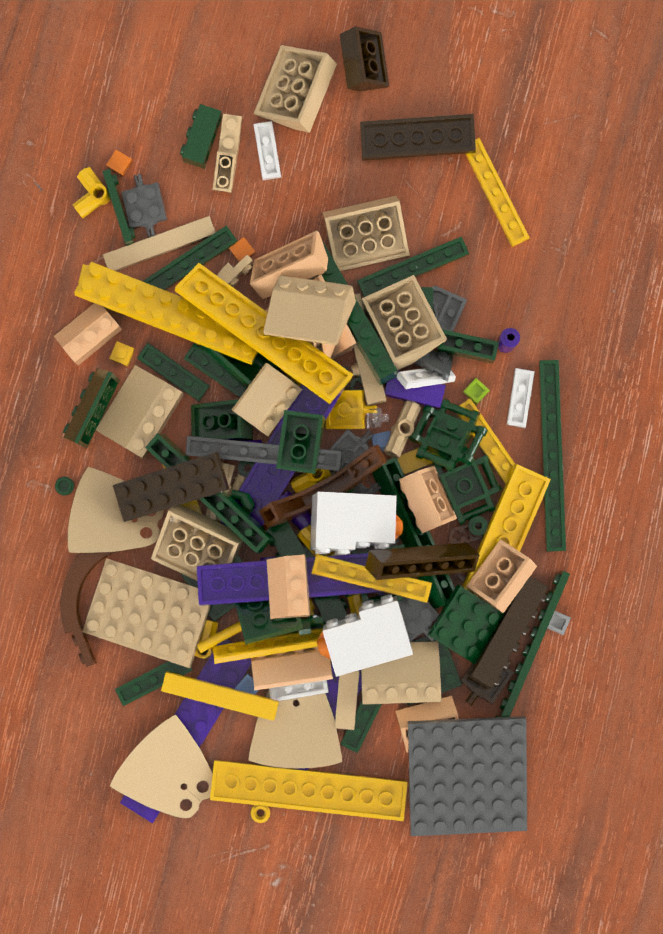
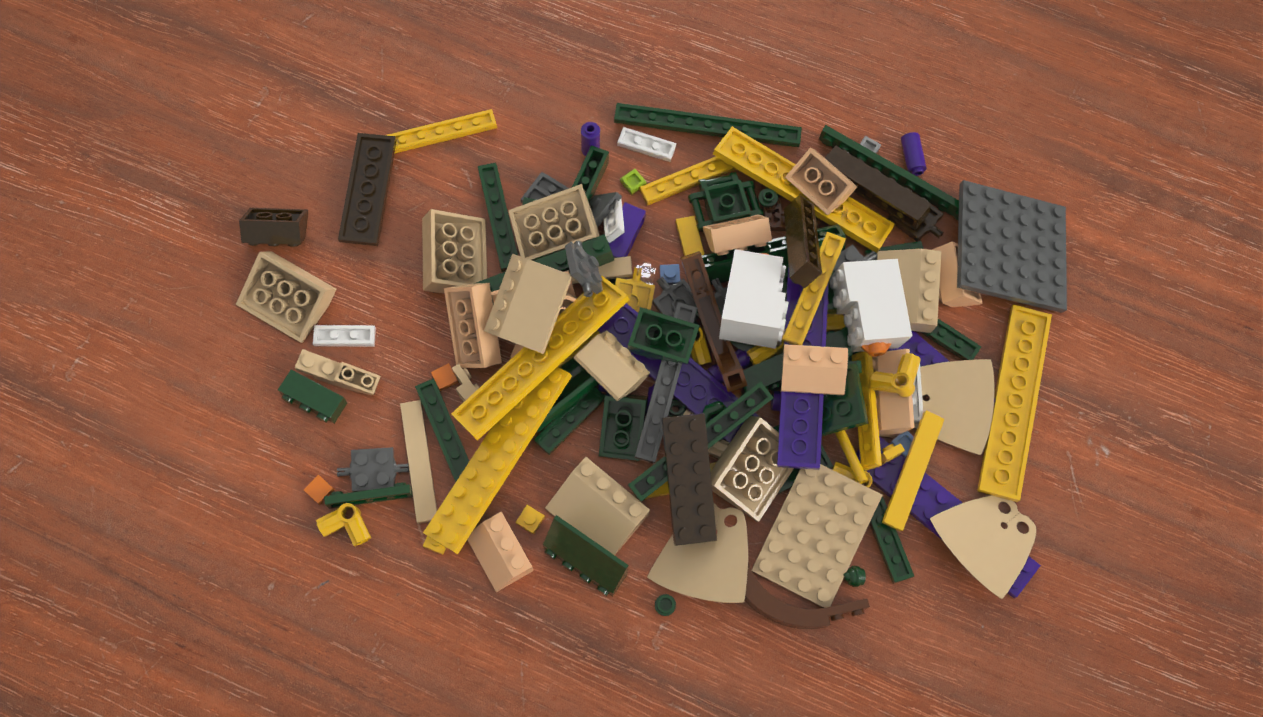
camera: 85 degrees left, 15 degrees down
dark green tile [137,343,210,402] -> none
yellow plate [251,805,270,823] -> none
tan tile [335,671,359,730] -> none
tan piece [383,400,421,459] -> none
dark green brick [409,398,488,472] -> none
dark green plate [427,584,505,664] -> none
none -> dark grey plate [565,241,603,297]
none -> dark green plate [843,566,866,587]
none -> yellow piece [870,353,921,397]
none -> yellow plate [881,443,905,464]
none -> dark purple brick [901,132,927,176]

